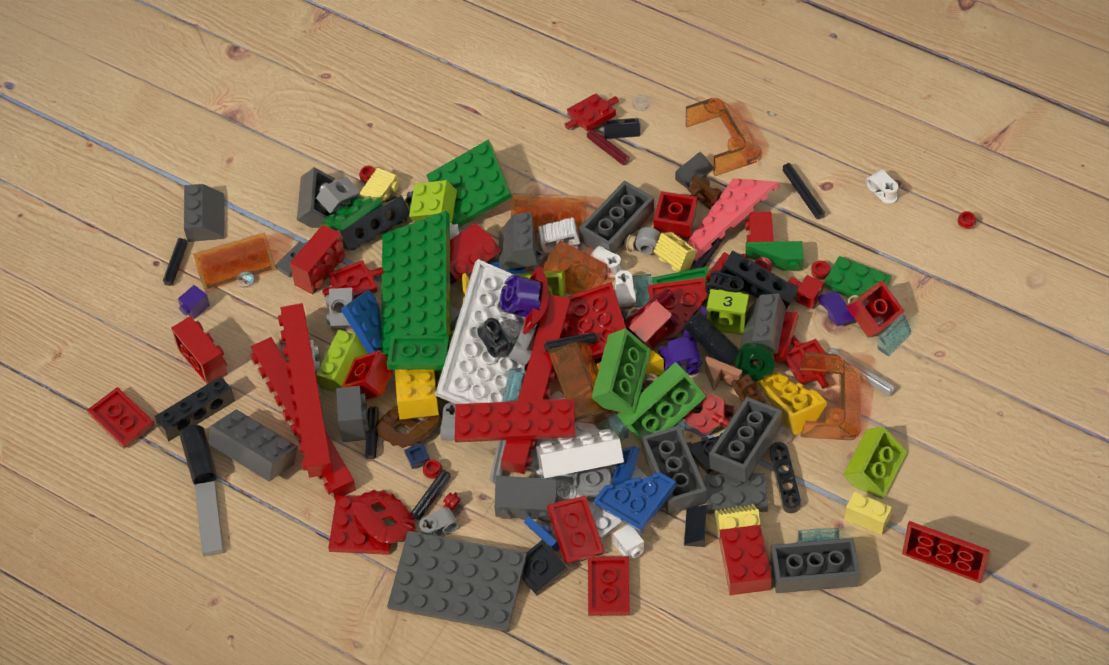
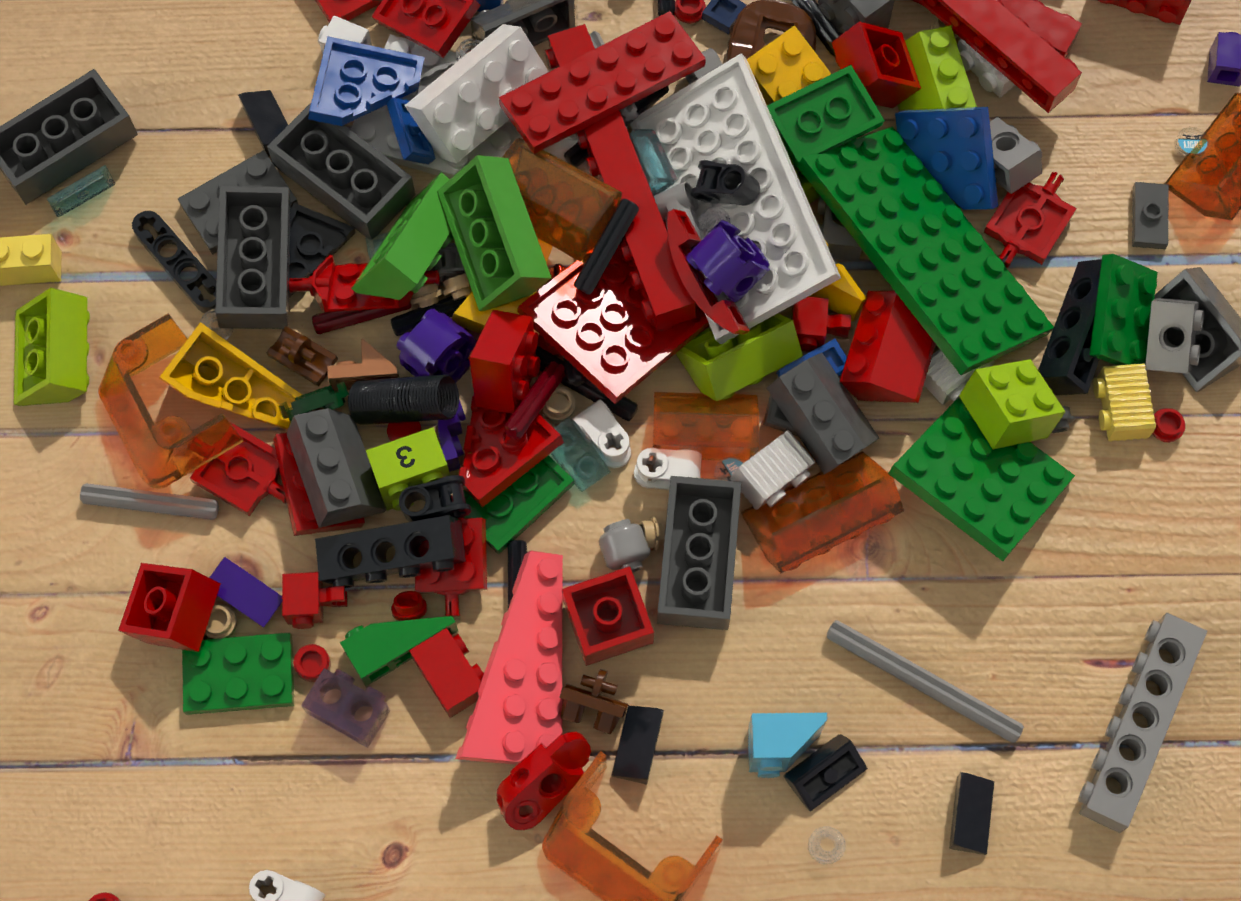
camera: 145 degrees right, 15 degrees up
red brick [290,225,345,295] -> none
red plate [564,93,619,131] -> none
dark red axle [587,129,629,165] -> none
light yellow brick [653,232,697,272] -> none
light yellow brick [715,504,760,532] -> none
red brick [719,525,772,595] -> none
black axle [782,163,825,220] -> none
clear light blue slope [877,315,912,356] -> none
none -> brick [301,668,390,748]
none -> red piece [497,732,591,830]
none -> medium azure slope [748,713,827,778]
none -> light grey axle [826,620,1024,743]
none -> black slope [949,772,995,855]
none -> light grey brick [1078,613,1207,833]

